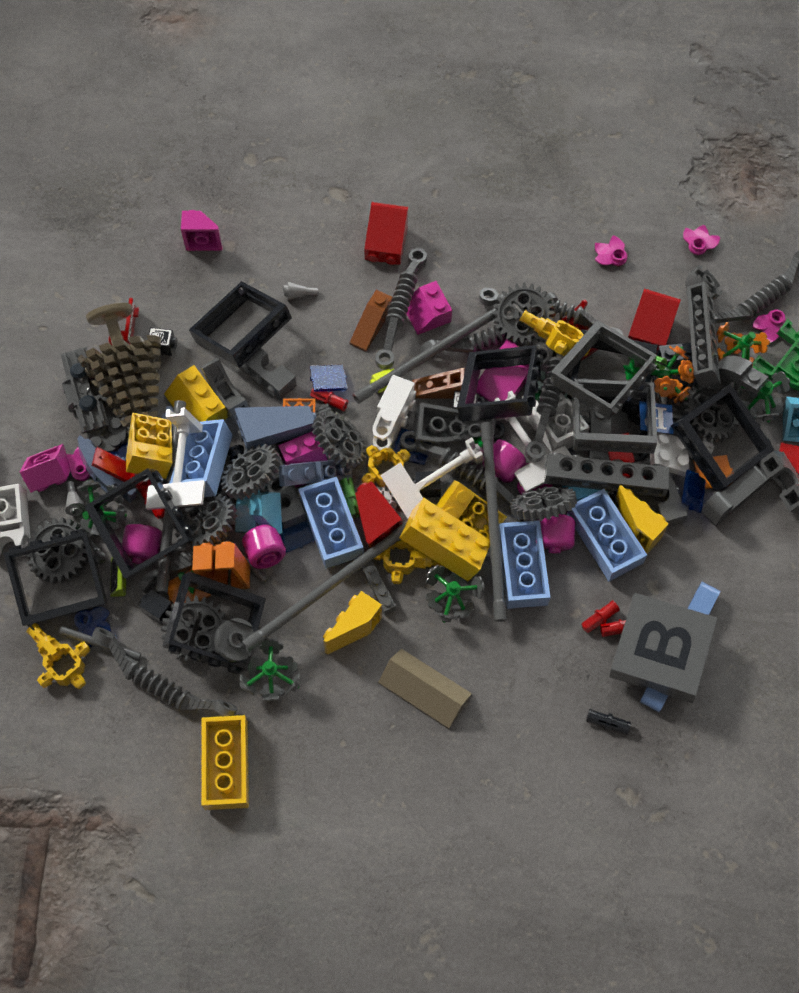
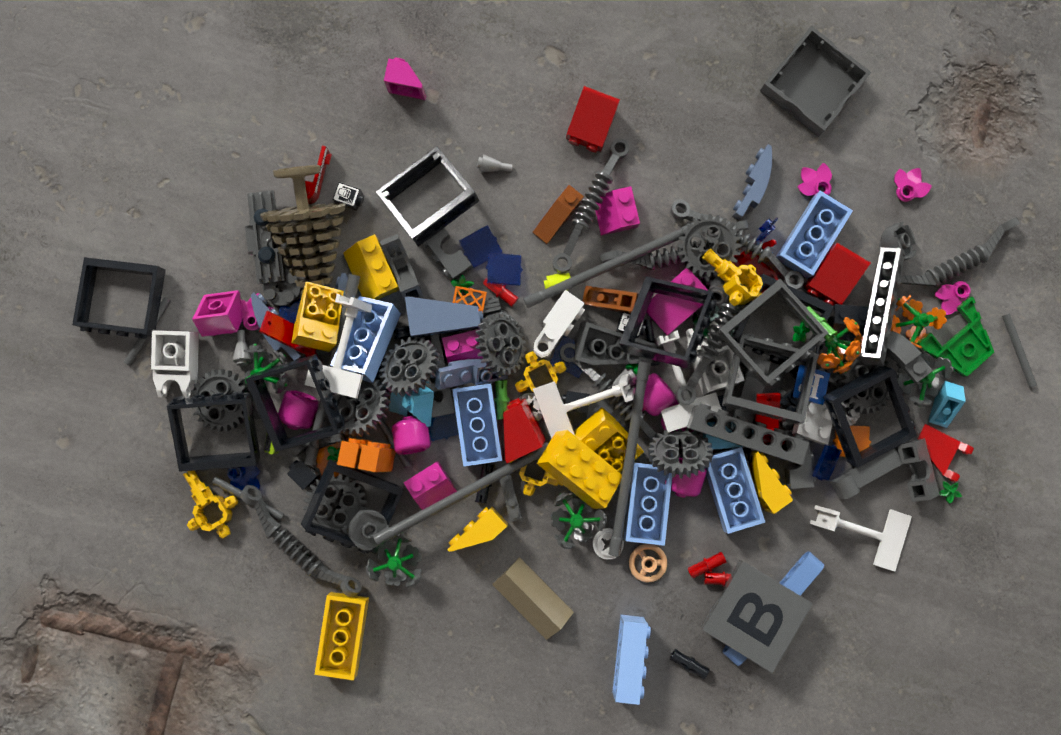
camera: 10 degrees right, 20 degrees up
none -> dark pink slope [403,461,457,510]
none -> green plant [451,275,474,294]
none -> clear blue piece [459,225,503,268]
none -> black pin [475,464,494,504]
none -> white gear [593,528,624,559]
none -> light blue brick [612,615,651,705]
none -> light nougat piece [629,544,667,582]
none -> sand blue slope [732,144,772,220]
none -> clear blue plate [756,217,778,242]
none -> dark grey tile [760,26,871,137]
none -> light blue brick [776,191,853,279]
none -> white piece [810,505,912,571]

